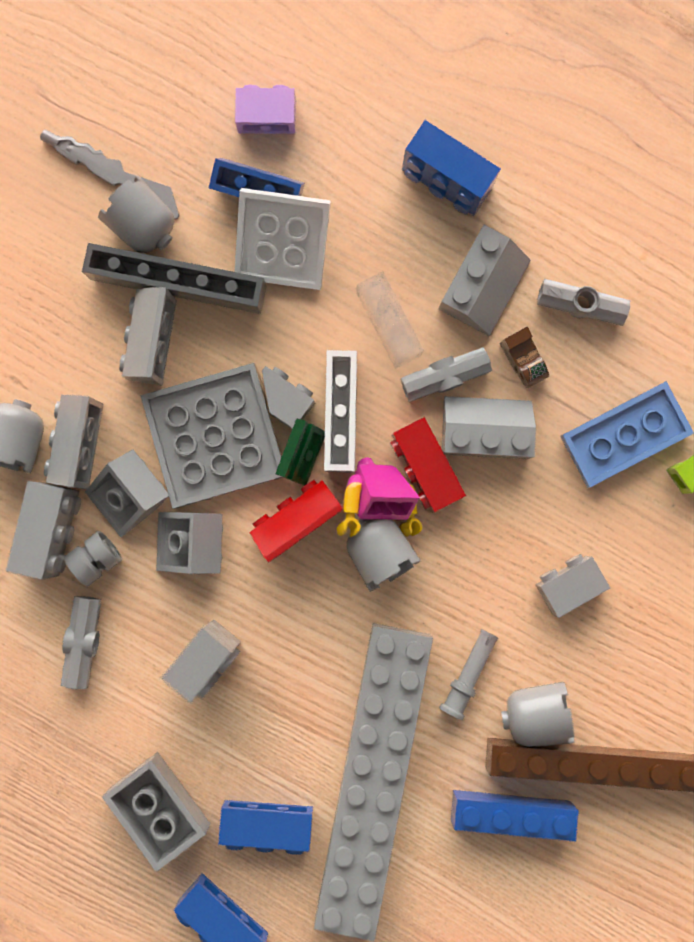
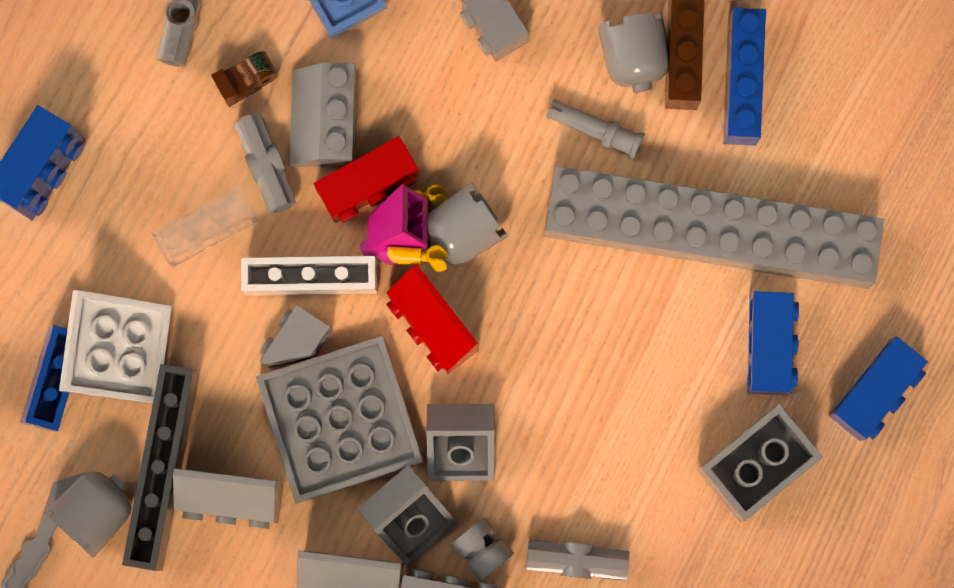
camera: 90 degrees left, 5 degrees down
light grey brick [161,620,241,703] -> none
dark green plate [275,418,325,486] -> none
light grey slope [438,224,531,336] -> none

